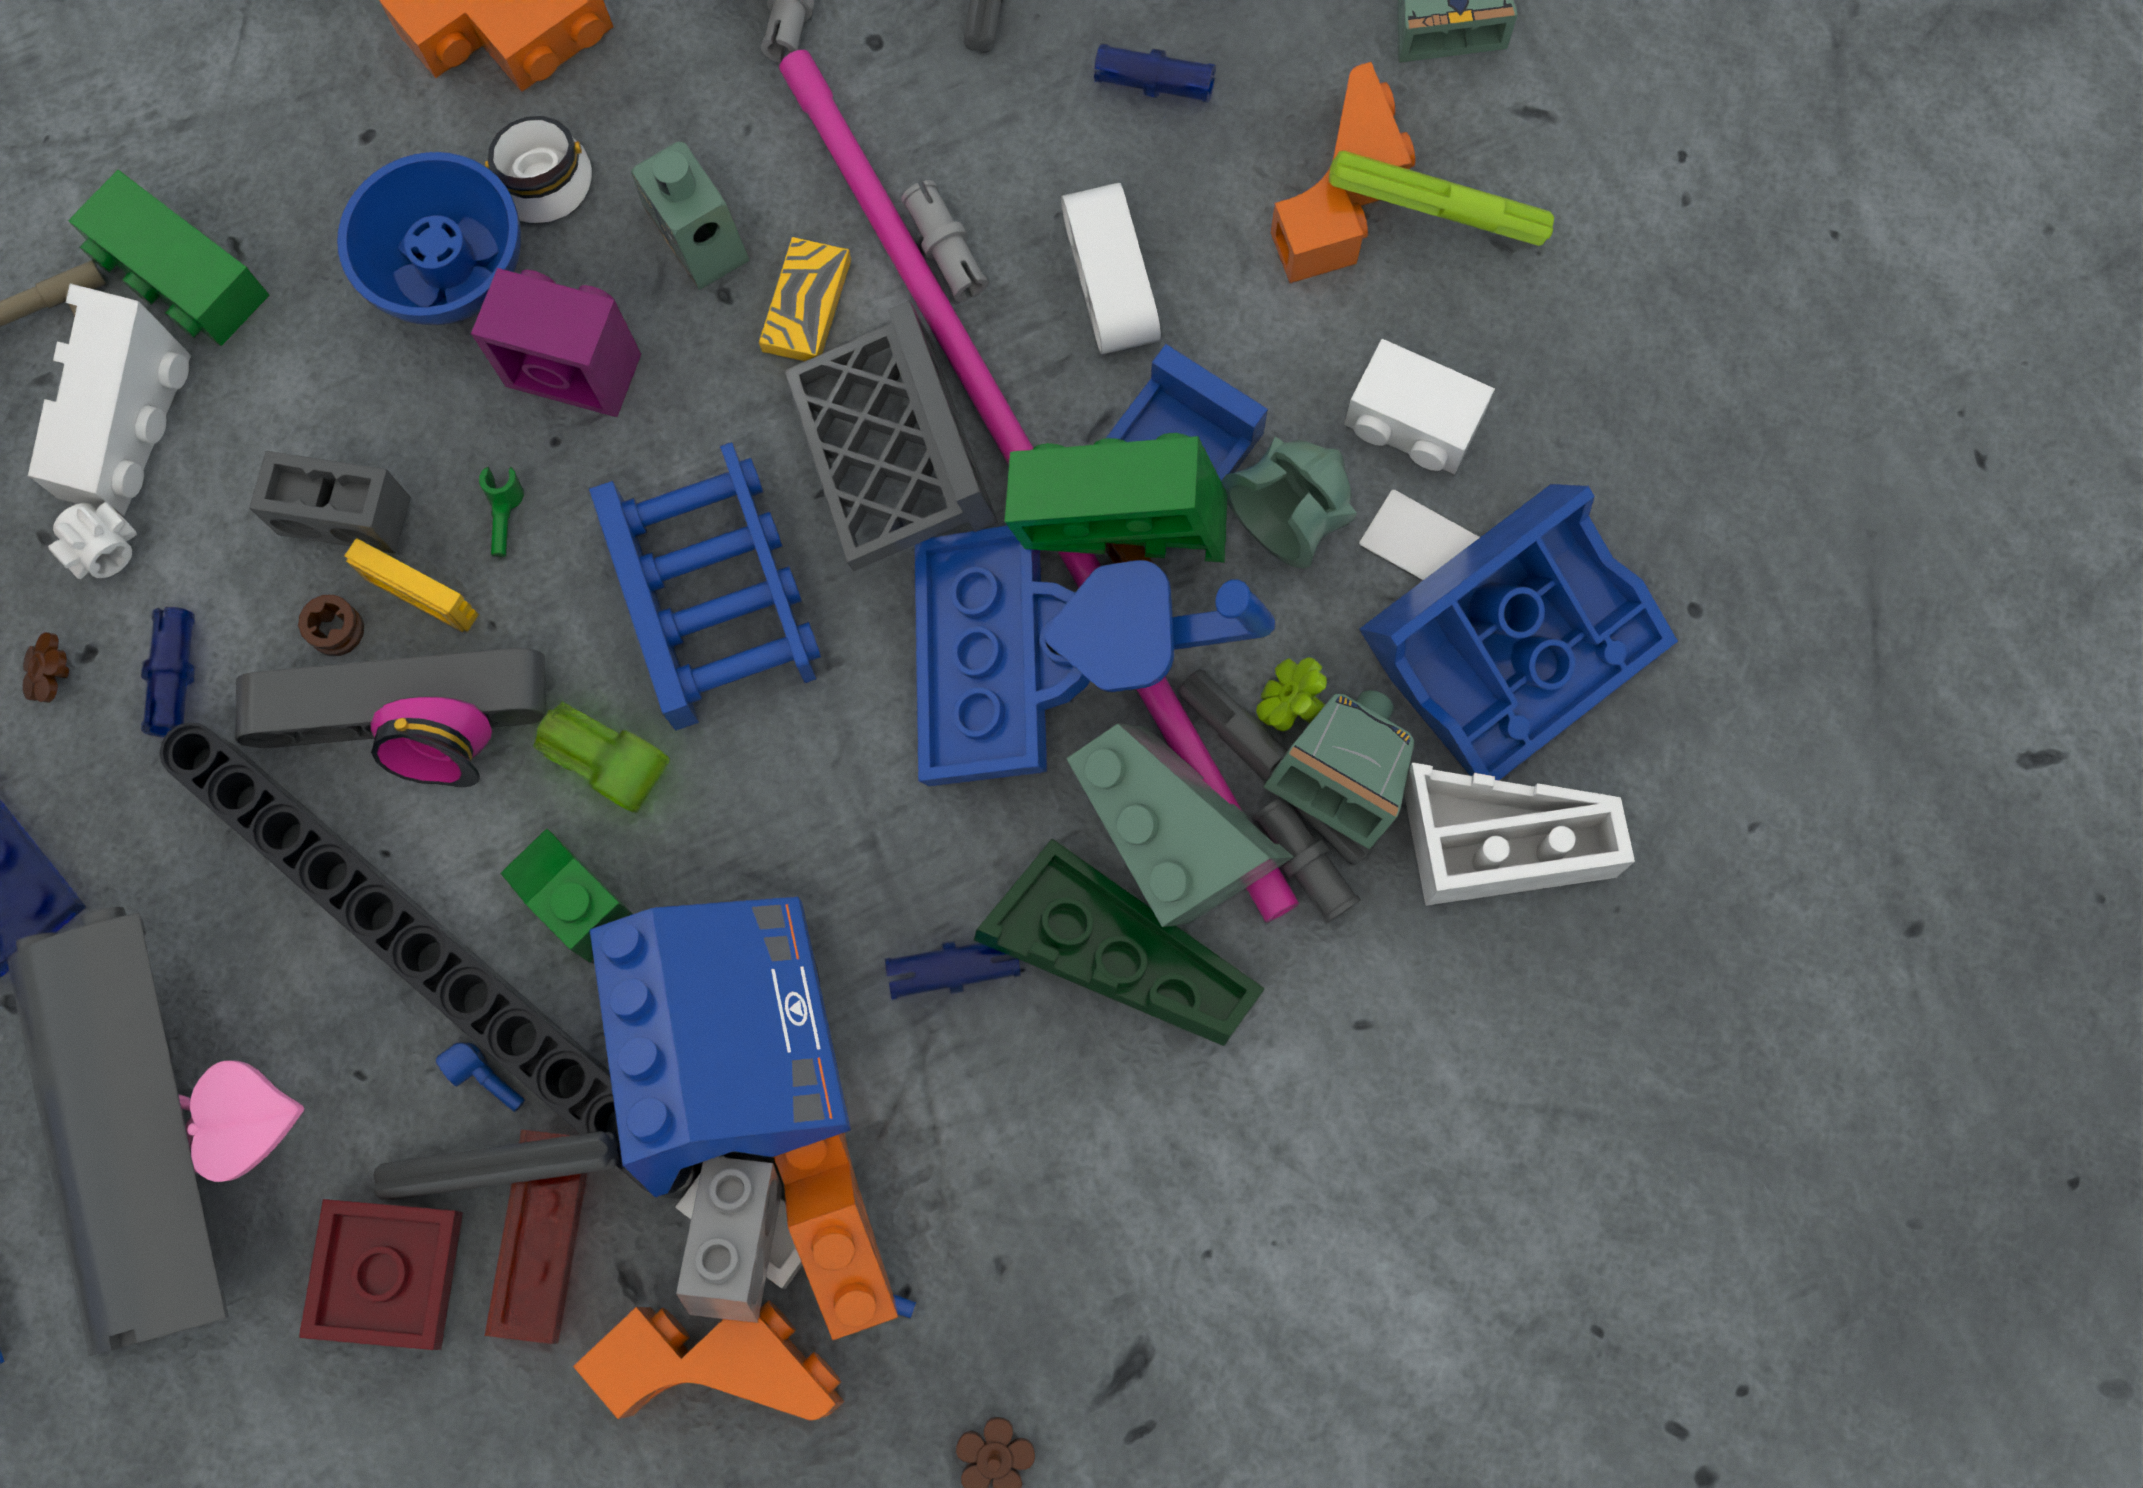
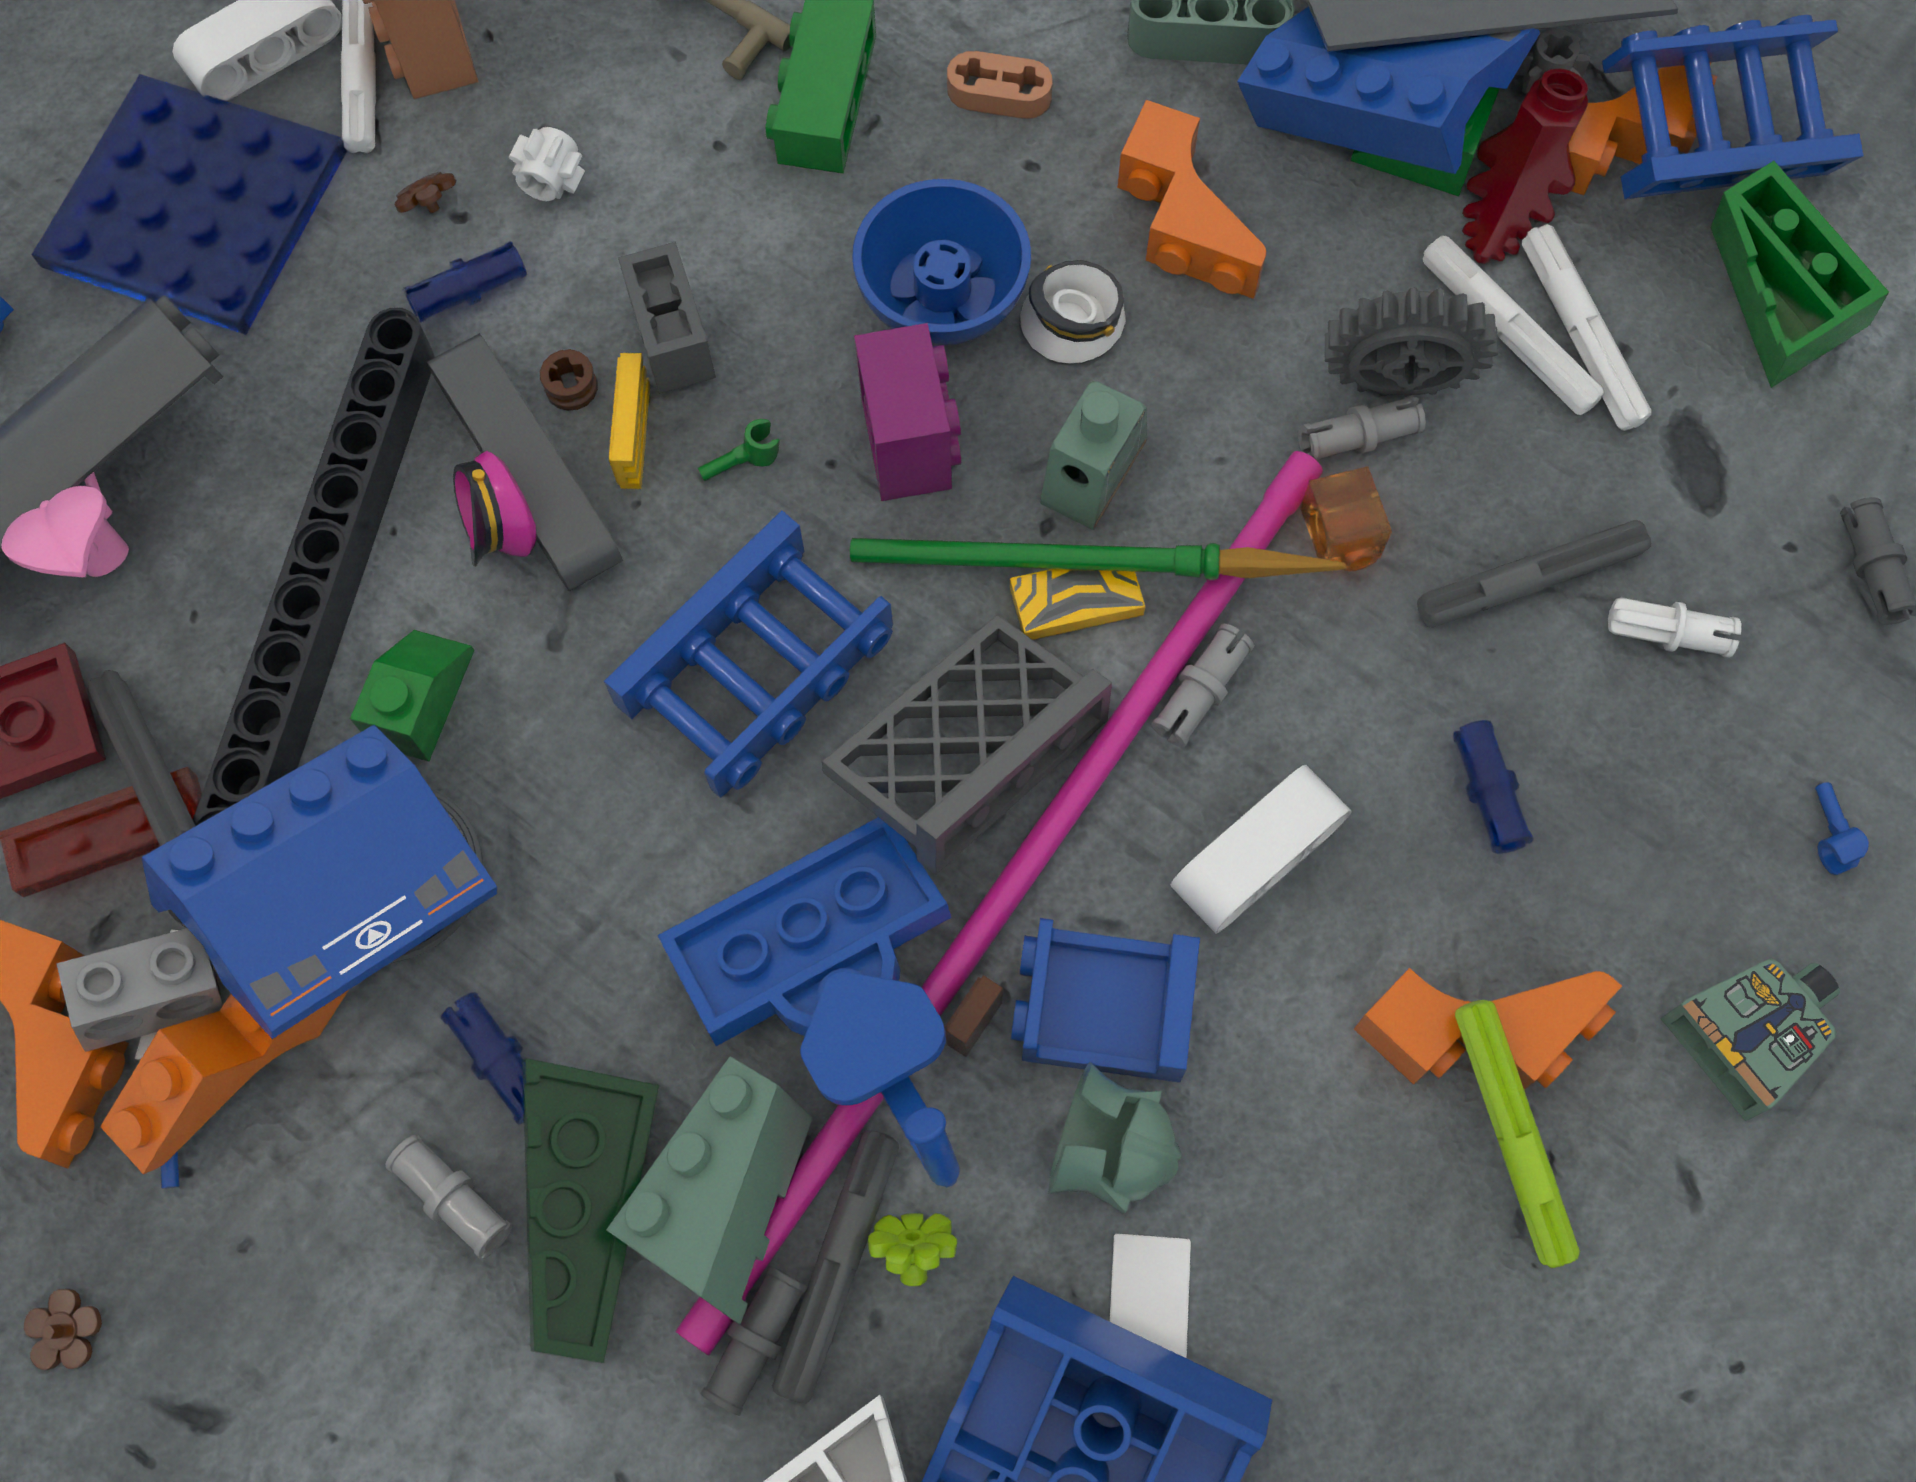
camera: 60 degrees right, 5 degrees down
white wedge [28,284,191,516] -> none
blue hand [436,1043,525,1112] -> none
clear neon green piece [533,701,671,814] -> none
green wedge [1005,433,1228,563] -> none
sand green torso [1263,690,1415,850] -> none
white brick [1344,339,1495,475] -> none
none -> light grey pin [386,1135,512,1258]
none -> green piece [850,538,1346,580]
none -> nougat beam [947,51,1053,119]
none -> clear orange brick [1300,466,1392,572]

